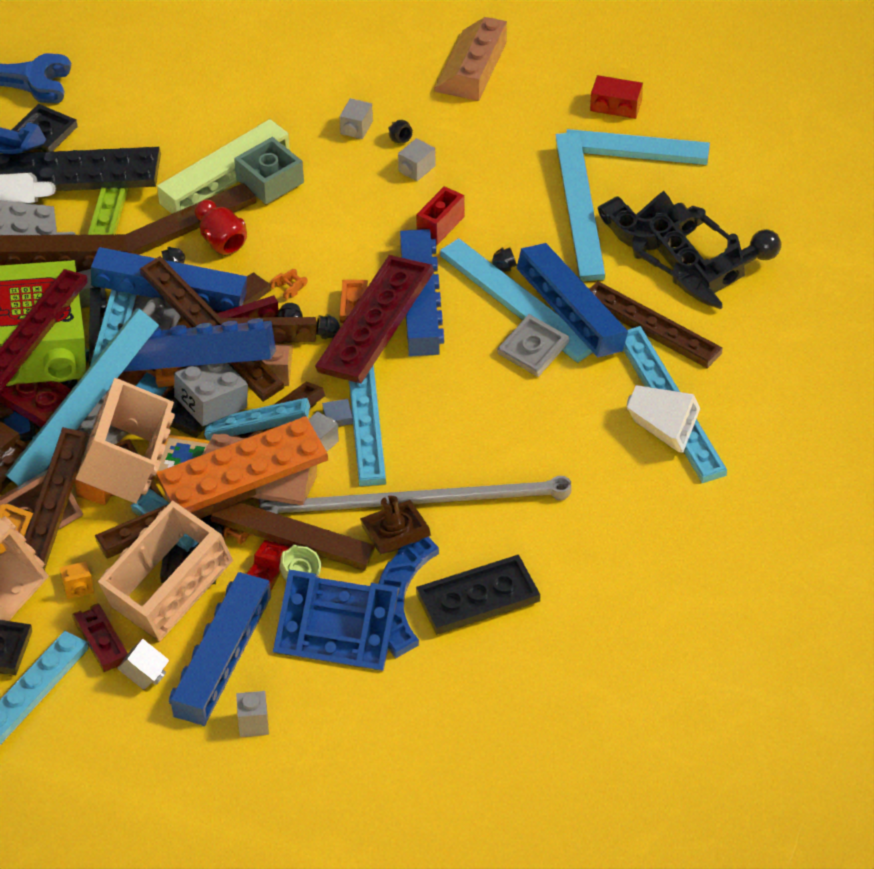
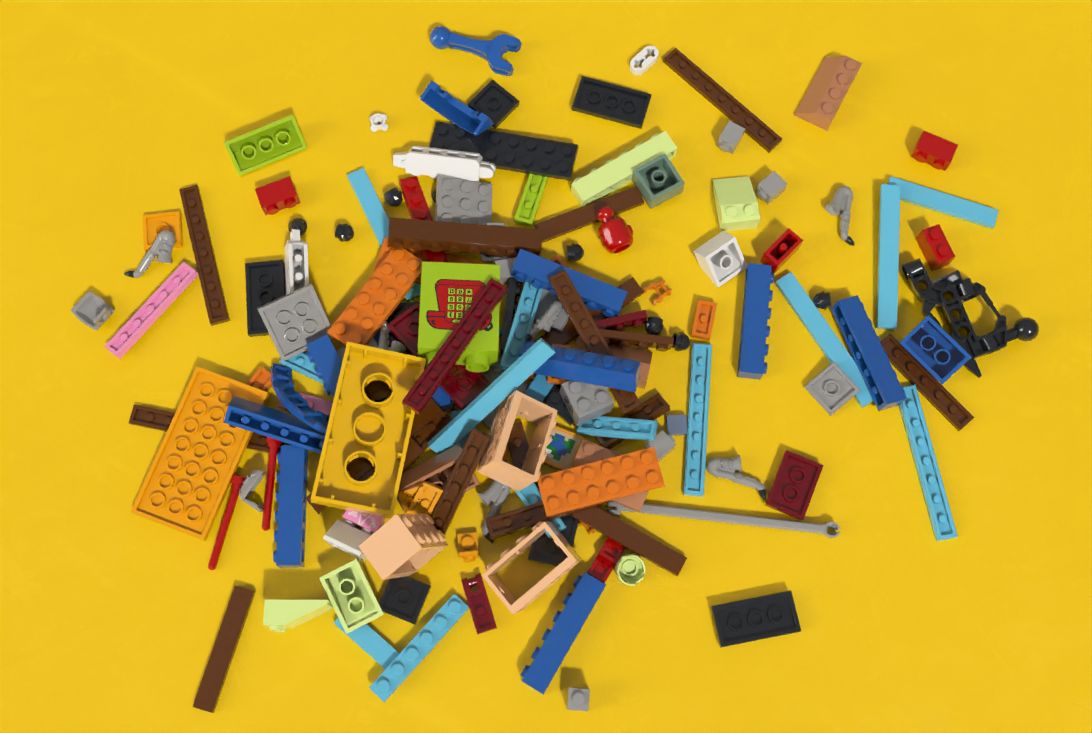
camera: 10 degrees right, 25 degrees up
brick [117,639,169,690] -> none
blue slope [273,570,399,671] -> none
dark red plate [315,255,434,384] -> none
reddish brown plate [360,496,431,555] -> none
blue tile [378,537,439,659] -> none
black plate [388,120,413,143] -> none
white slope [627,385,700,453] -> none
none -> light grey piece [477,480,511,543]
none -> black plate [572,76,652,129]
none -> white beam [630,46,659,75]
none -> reddish brown tile [663,48,782,153]
none -> white slope [693,231,747,287]
none -> light grey piece [707,454,766,500]
none -> yellowish green slope [712,176,760,232]
none -> dark red plate [765,450,823,521]
none -> light grey piece [825,186,855,246]
none -> blue brick [900,315,971,384]
none -> red brick [916,224,955,271]

